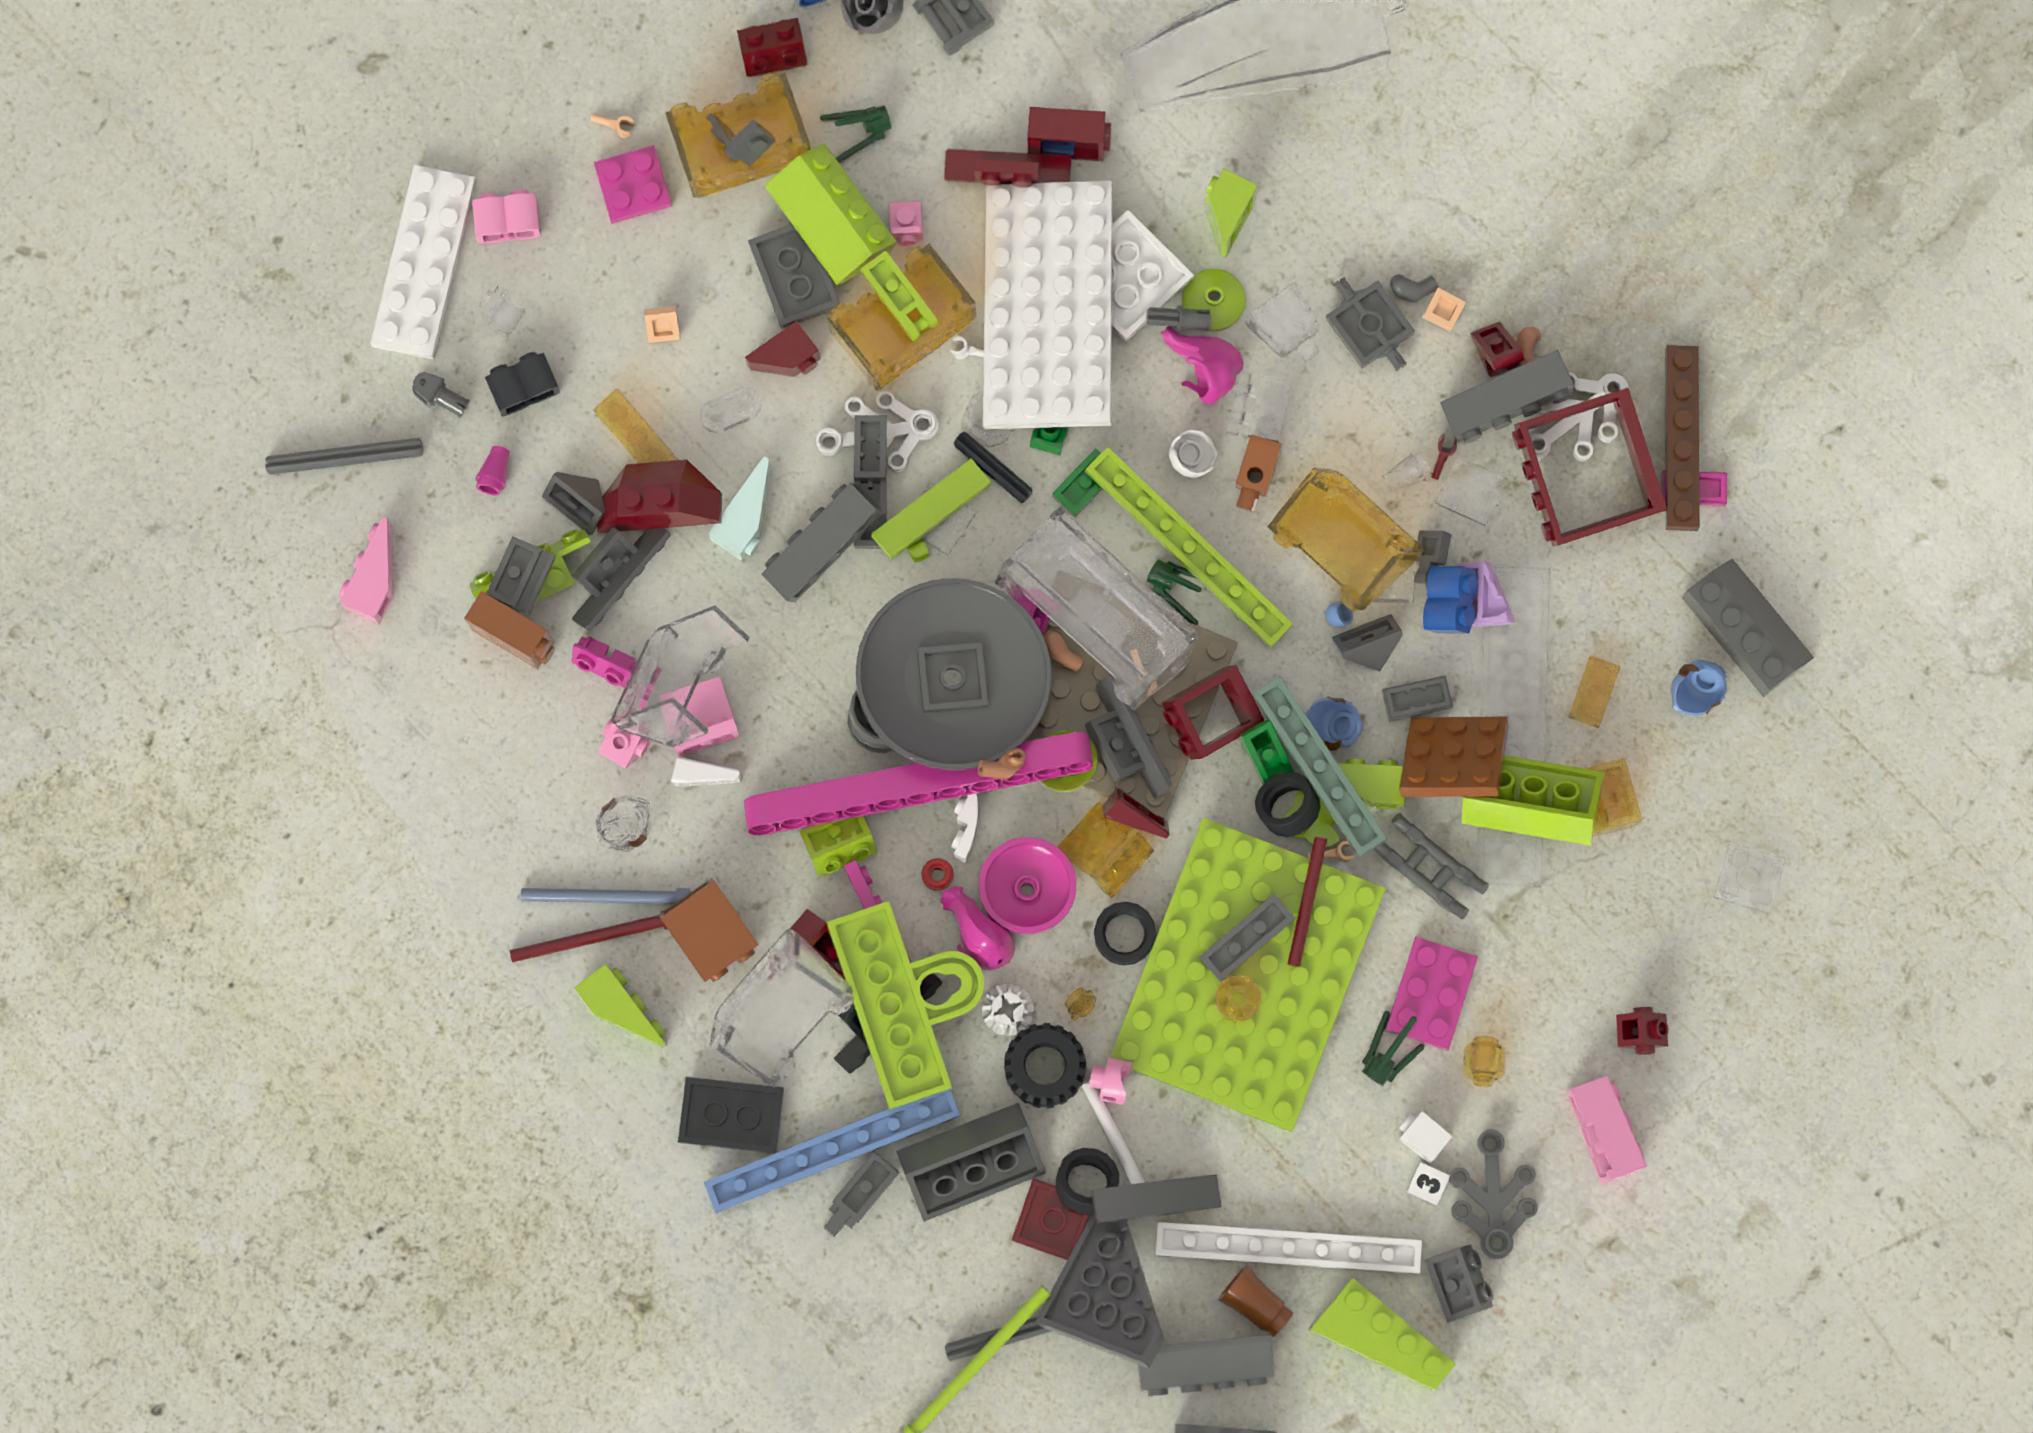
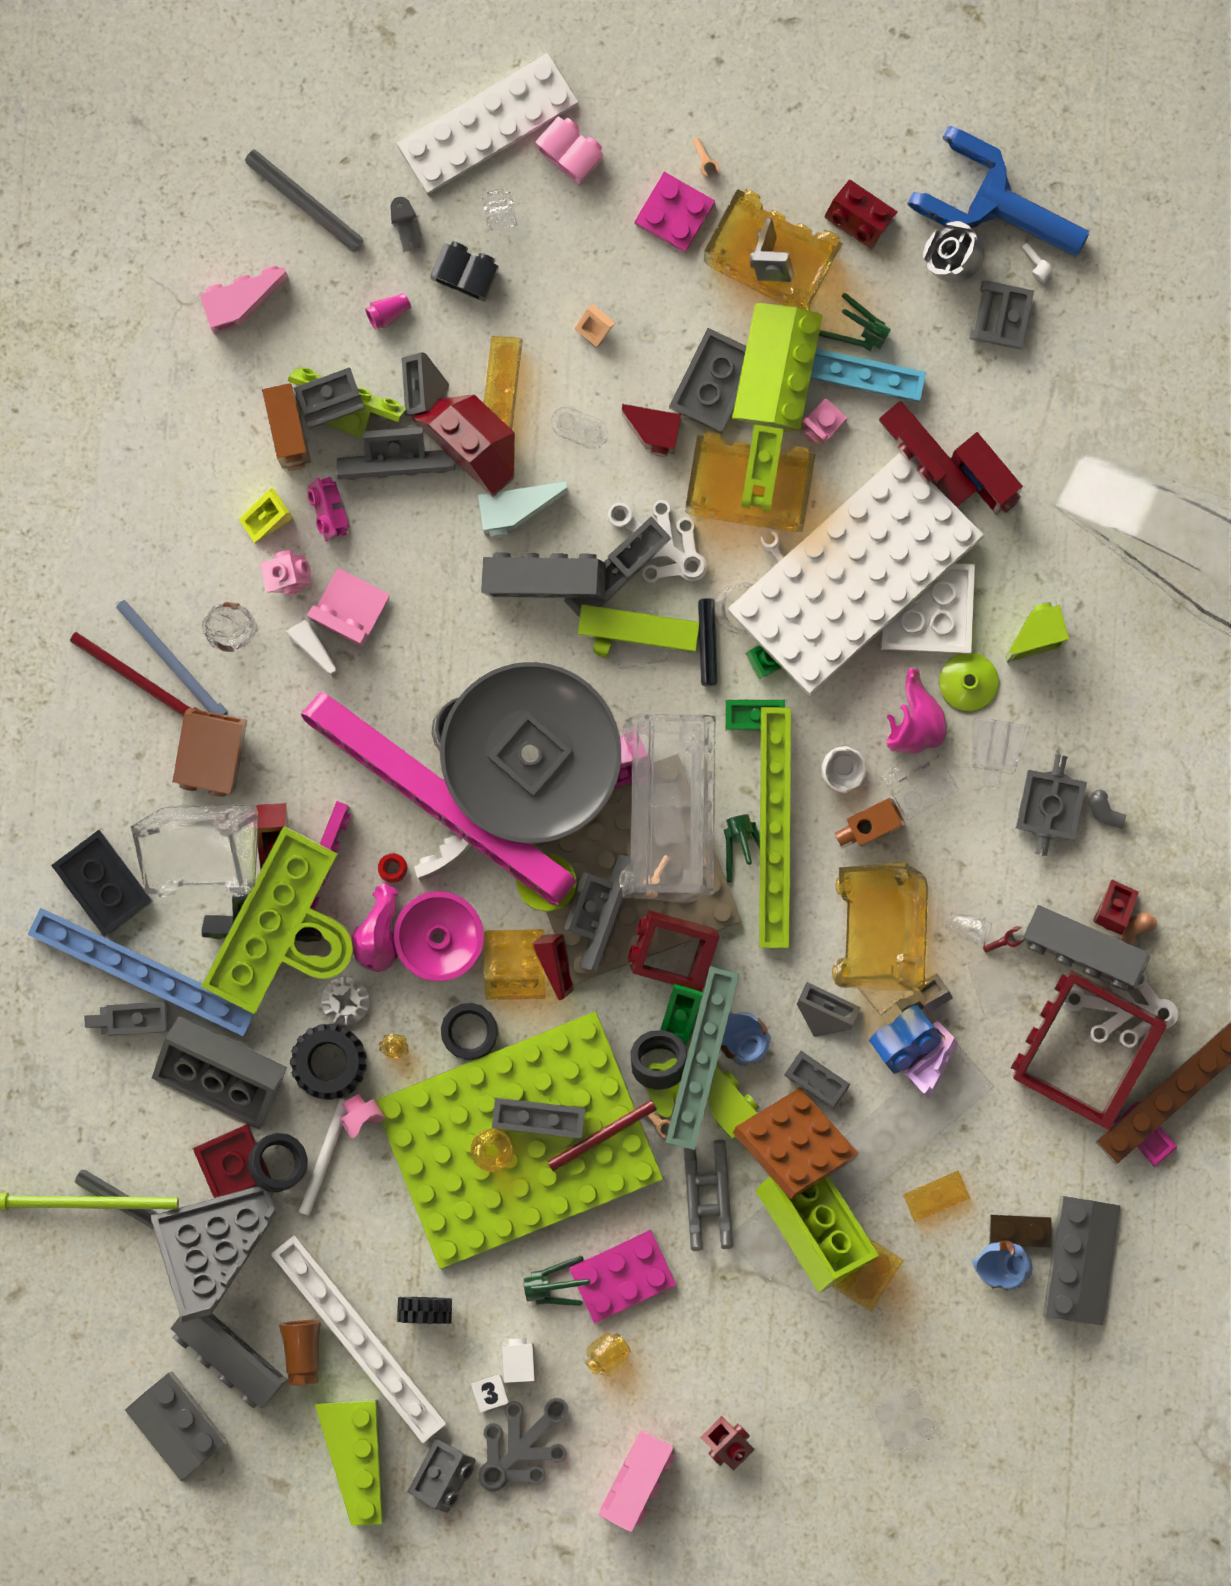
camera: 50 degrees right, 5 degrees up
lime slope [574,964,666,1048] -> none
clear windscreen [611,605,750,747] -> none
lime bracket [799,816,878,877] -> none
nougat arm [978,748,1026,779] -> none
nougat arm [1043,631,1083,672] -> none
dark grey slope [1091,1174,1222,1224] -> none
dark grey axle [1146,305,1211,331] -> none
medium blue hinge [1325,600,1353,627] -> none
light nougat plate [1422,288,1466,332] -> none
none -> neon yellow slope [238,488,293,543]
none -> black tyre [397,1297,452,1324]
none -> medium azure plate [810,348,926,403]
none -> dark brown plate [989,1214,1051,1248]

